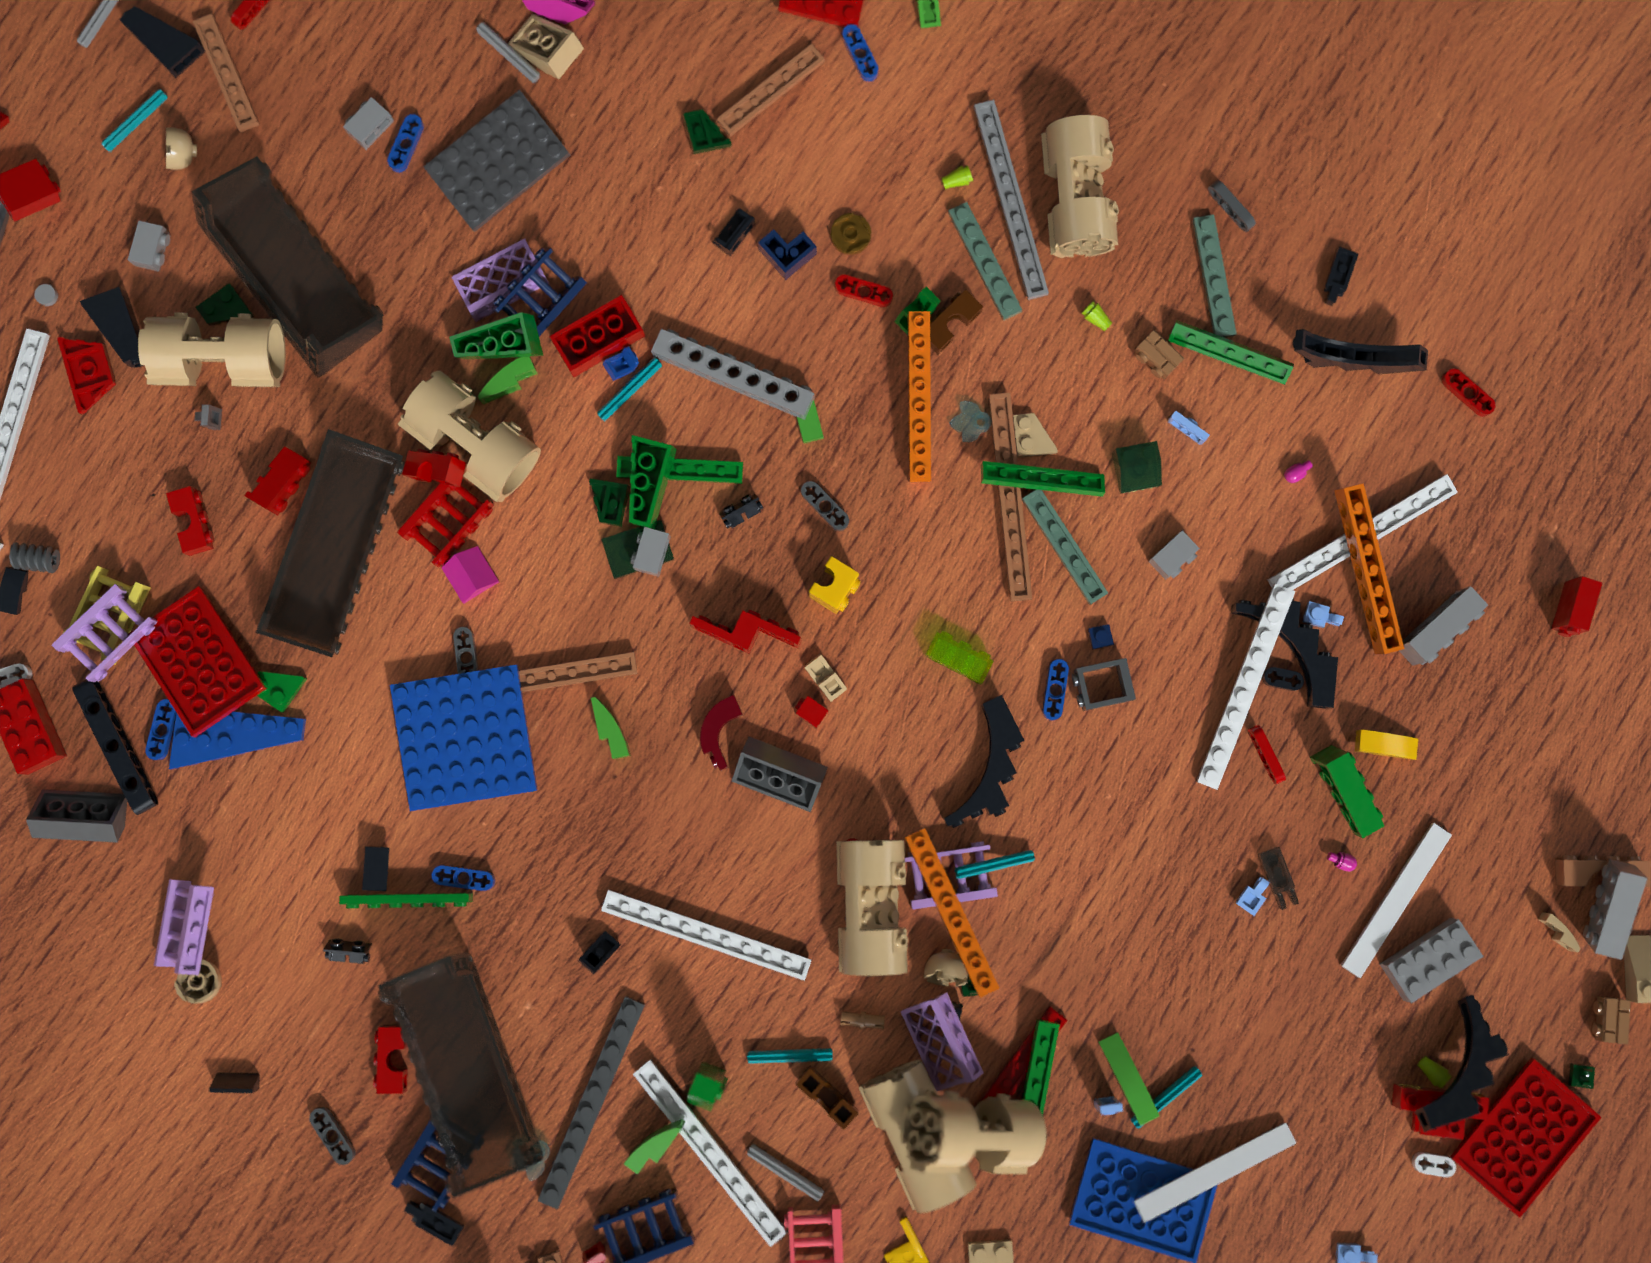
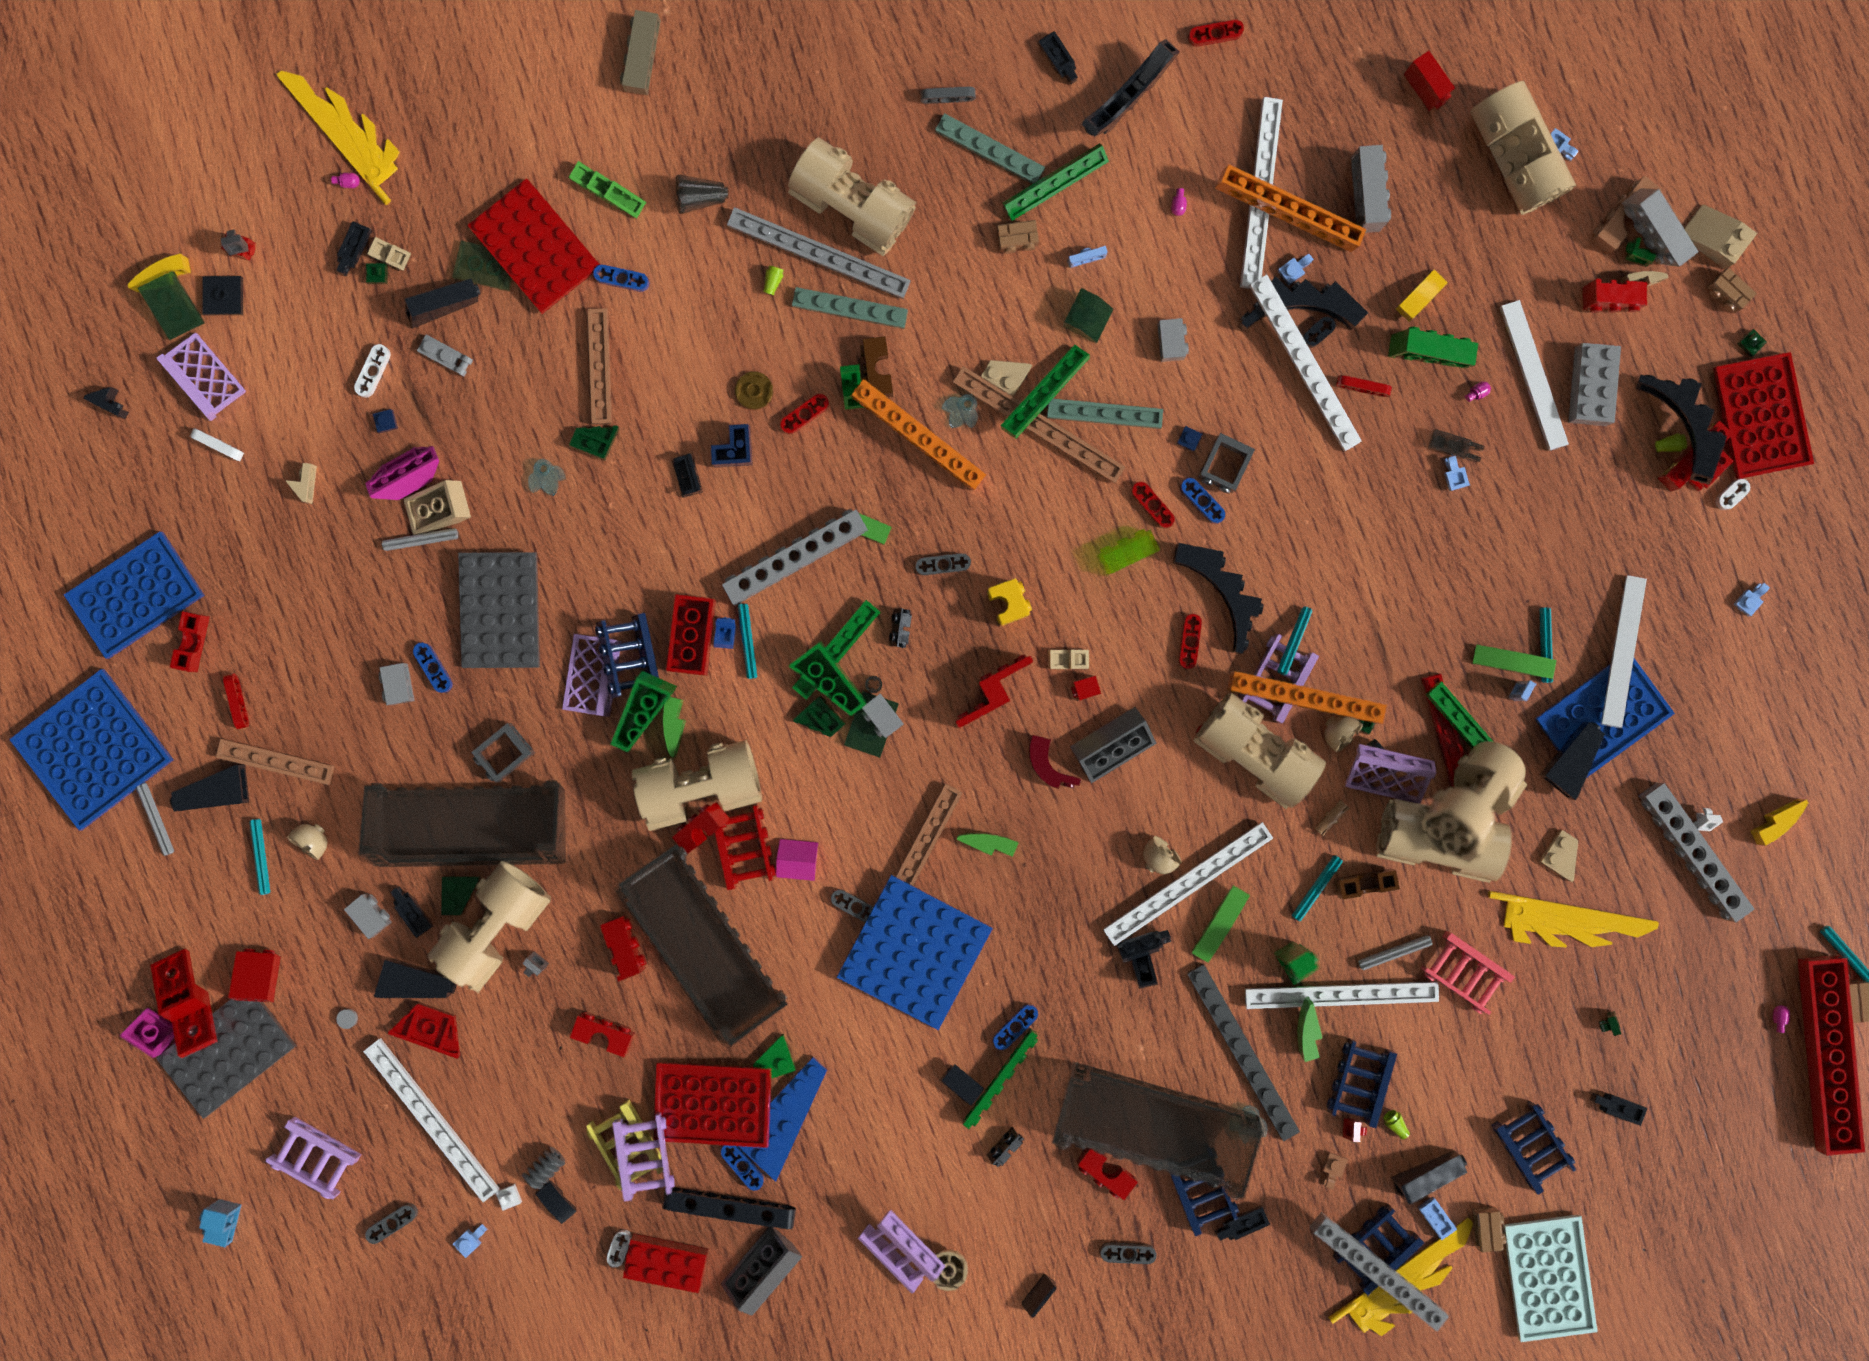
camera: 55 degrees left, 5 degrees up
lime cone [1082,301,1113,331] -> none
none -> black hinge [391,886,433,938]
none -> dark grey window [471,723,535,782]
none -> clear light blue plate [528,459,566,496]
none -> clear smoke cone [675,174,728,214]
none -> clear smoke bush [865,676,882,693]
none -> black hinge [1117,930,1172,963]
none -> red beam [1131,482,1175,529]
none -> tan cylinder [1143,836,1182,874]
none -> red beam [1178,614,1202,669]
none -> bright green slope [1192,885,1250,963]
none -> tan cylinder [1470,81,1576,215]
none -> black slope [1540,721,1605,800]
none -> light blue plate [1551,128,1578,161]
none -> red wedge [1583,279,1647,313]
none -> green bracket [1625,237,1656,267]

